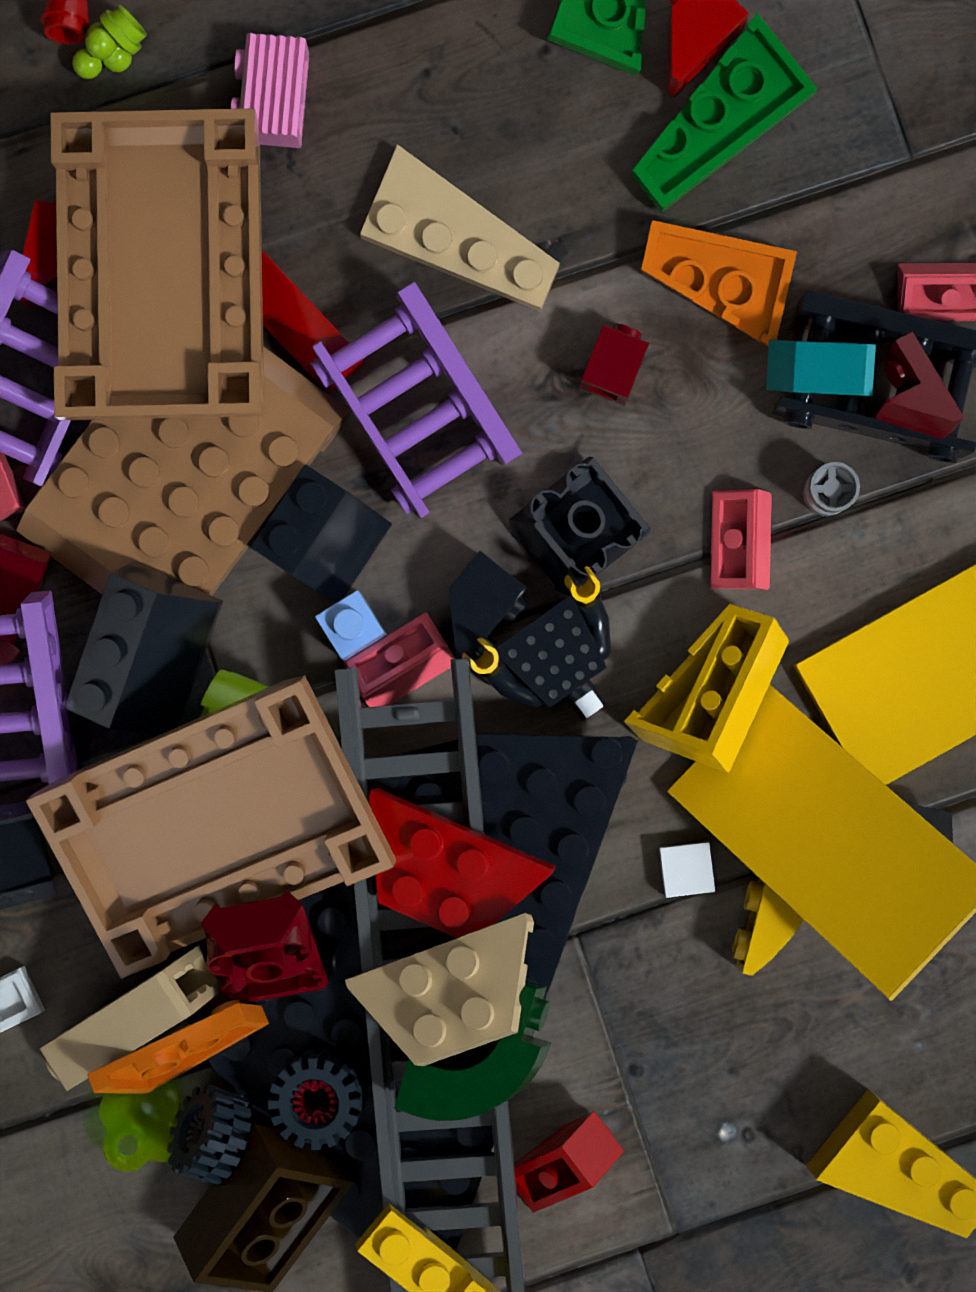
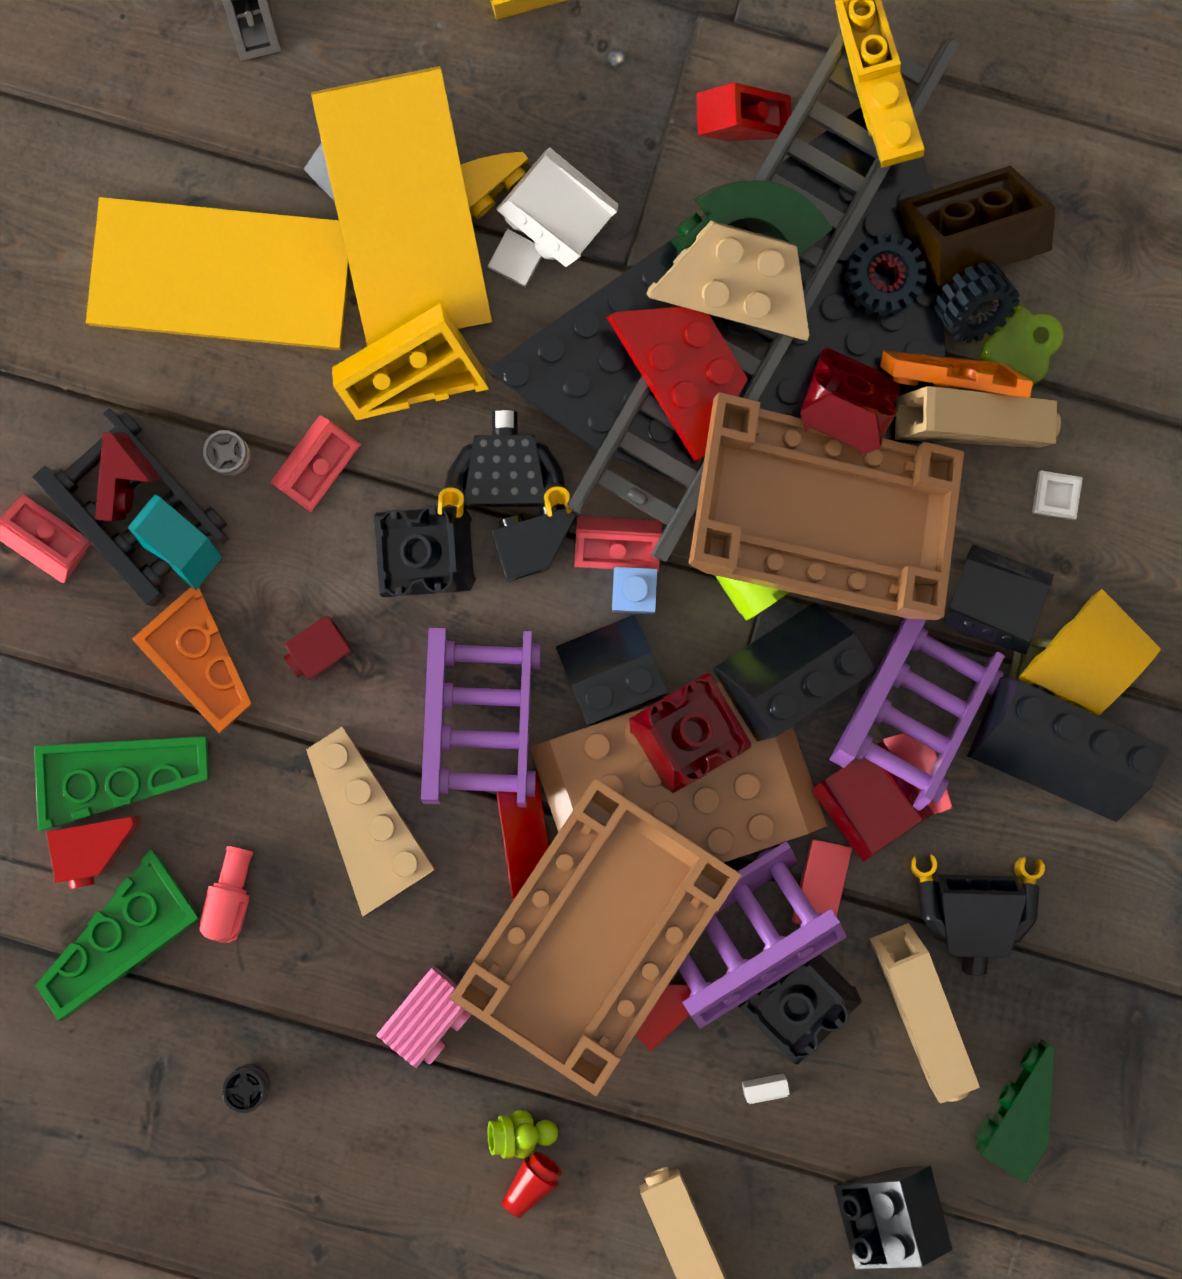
camera: 150 degrees left, 0 degrees up
none -> coral arm [200,846,254,943]
none -> white slope [497,147,618,267]
none -> dark red slope [629,673,751,794]

